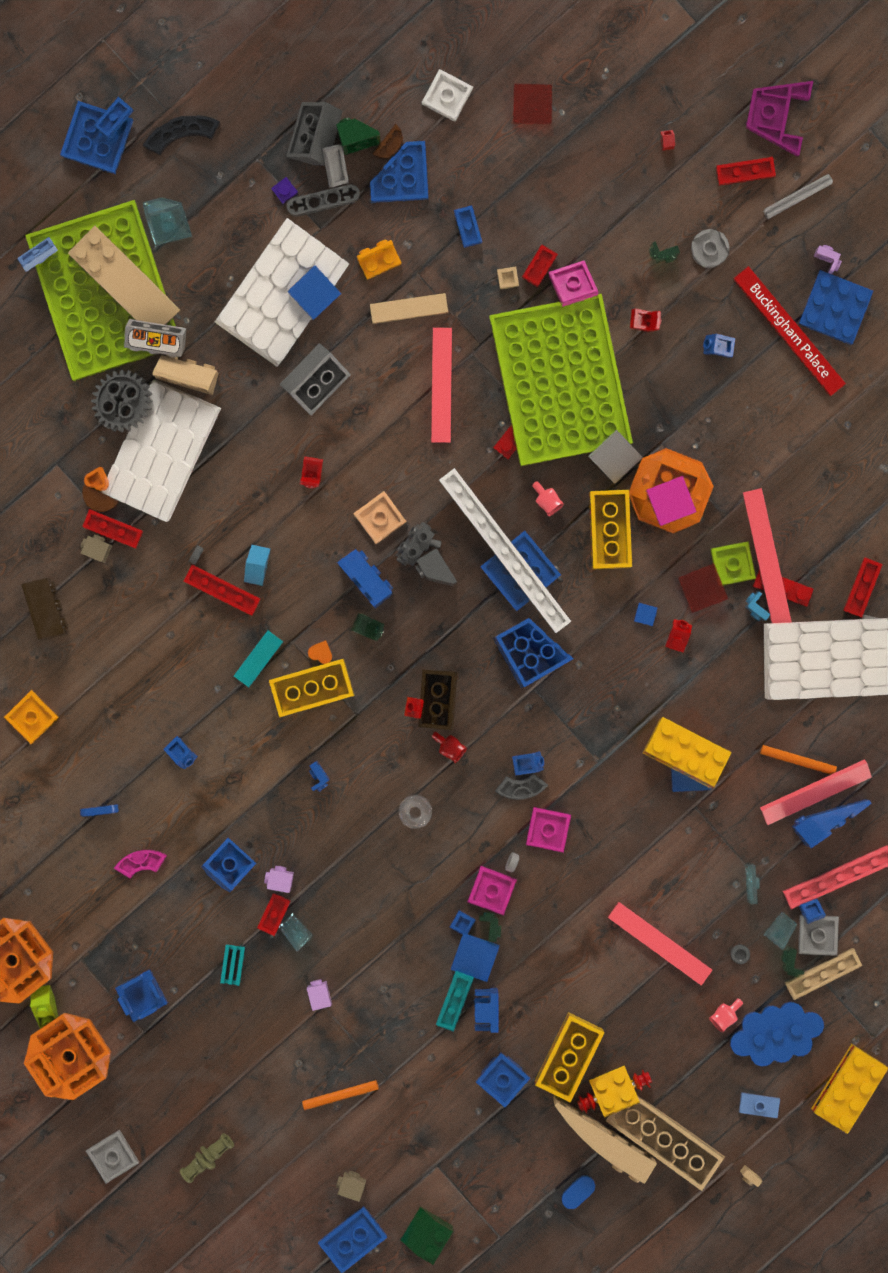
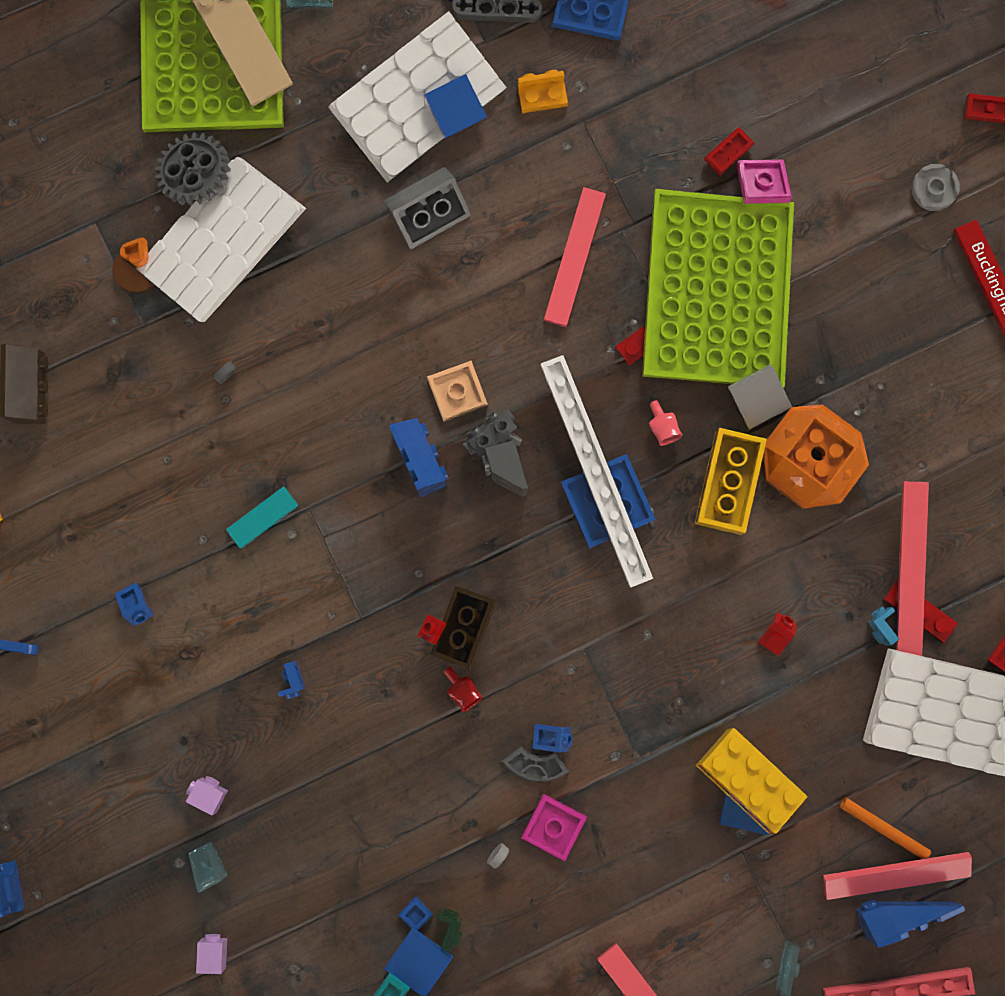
camera: 15 degrees right, 5 degrees down
dark tan brick [80,534,112,563] -> none
red plate [82,509,143,549] -> none
dark pink tile [114,850,167,878] -> none
brick [124,319,187,358] -> none
tan slope [153,355,219,395] -> none
red plate [183,565,261,616] -> none
blue slope [201,838,256,892] -> none
teal tile [220,944,245,986] -> none
dark azure slope [244,545,271,586] -> none
red plate [257,893,291,936] -> none
yellow brick [269,659,355,717] -> none
red bracket [300,456,324,488] -> none
orange tile [308,640,332,664] -> none
clear green bracket [351,613,384,641] -> none
tan tile [370,293,448,324] -> none
clear gear [399,794,432,829] -> none
blue plate [454,205,482,248] -> none
dark pink tile [467,866,517,916] -> none
blue wedge [492,618,574,688] -> none
tan plate [497,267,519,290] -> none
red bracket [630,308,661,332] -> none
blue tile [634,603,657,626] -> none
dark pink tile [646,476,697,526] -> none
clear green bracket [649,241,680,263] -> none
red piece [661,130,675,150] -> none
clear red tile [678,563,729,613] -> none
blue bracket [703,334,735,358] -> none
lime tile [710,541,756,586] -> none

